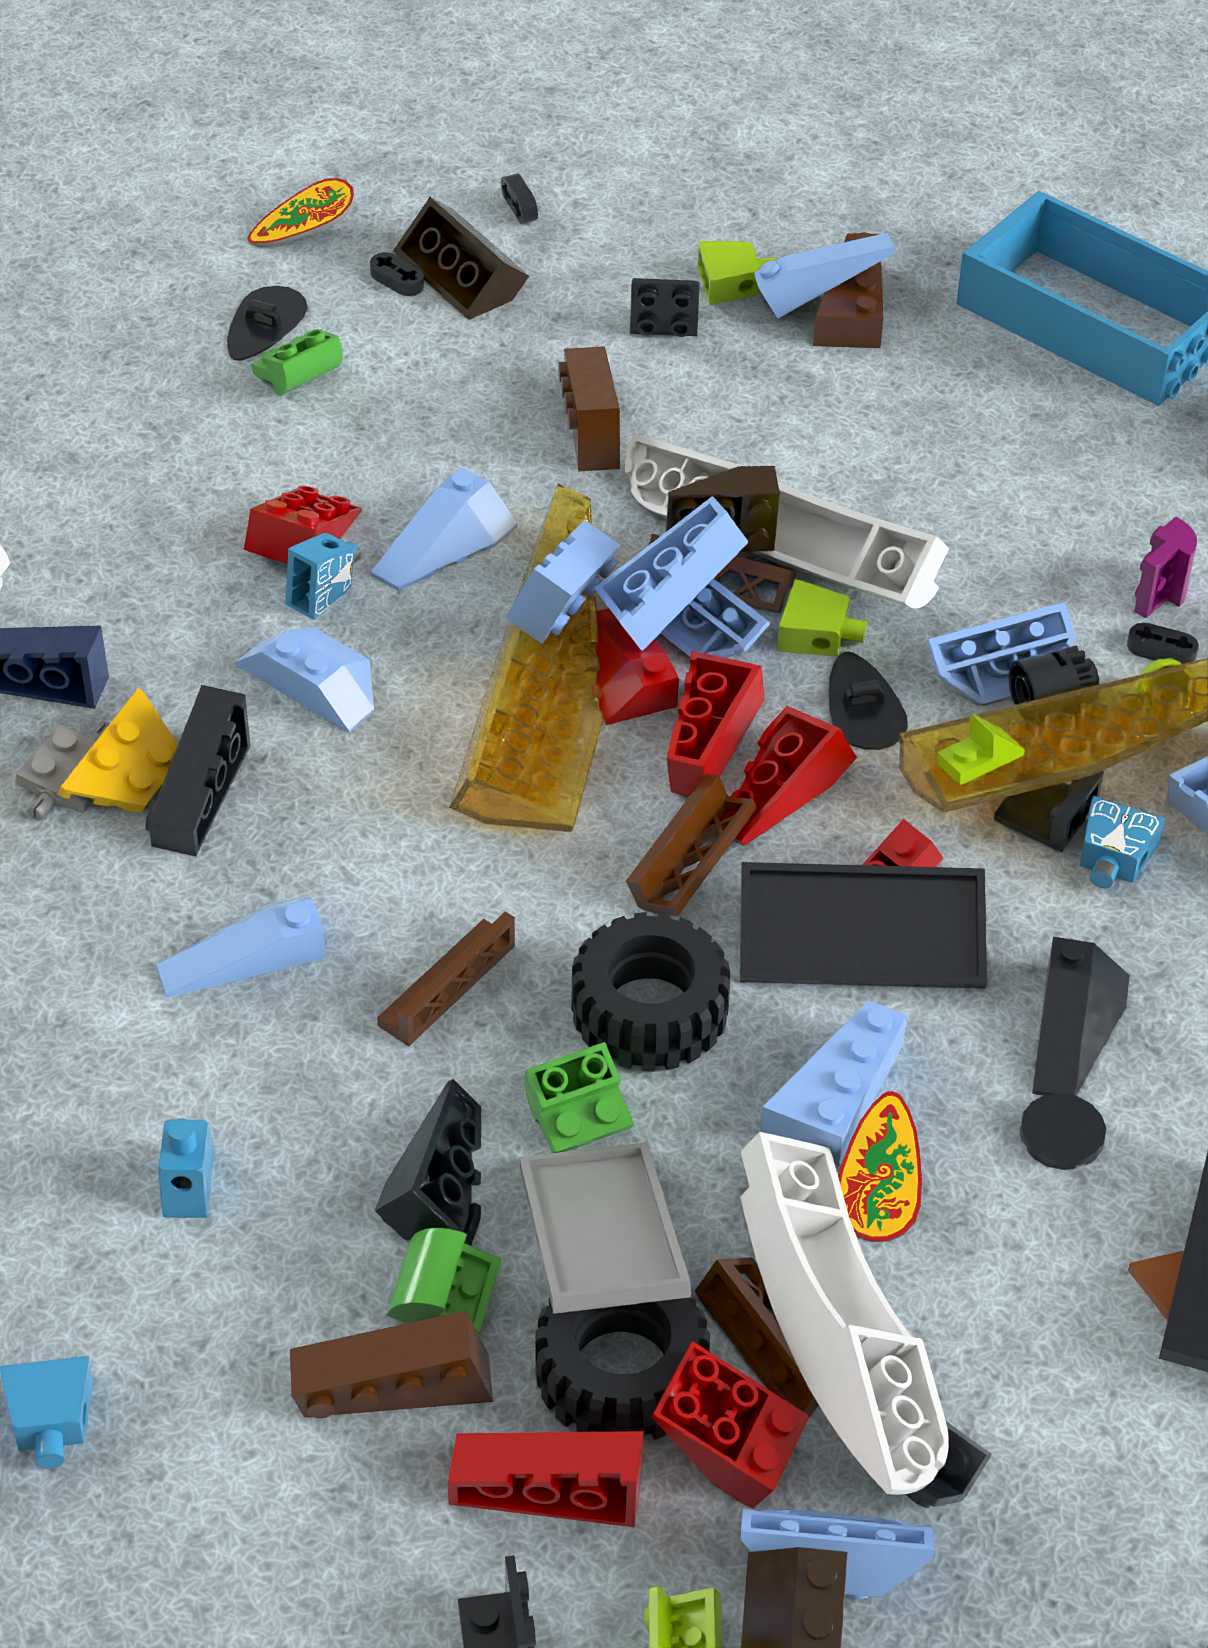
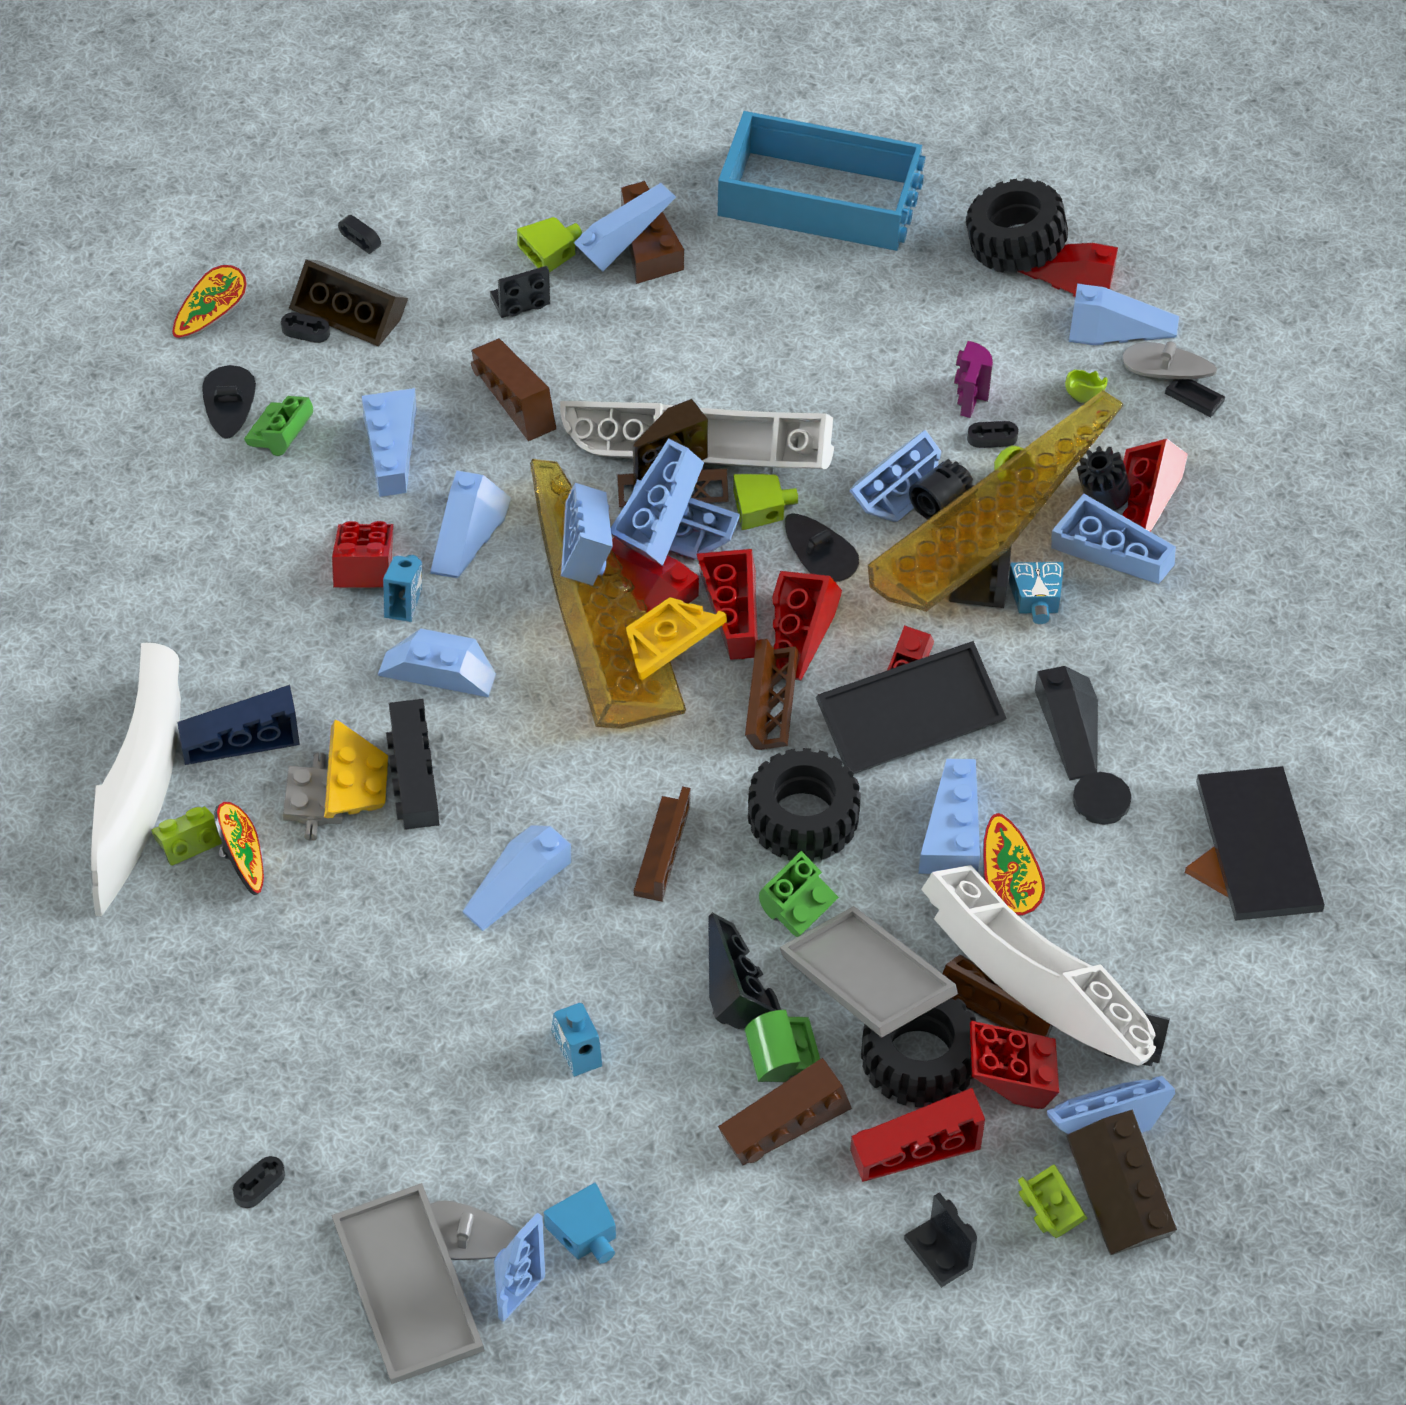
camera: 25 degrees left, 5 degrees up
lime slope [937,714,1025,785] -> none
none -> light blue wedge [362,388,417,497]
none -> yellow wing [626,598,727,680]

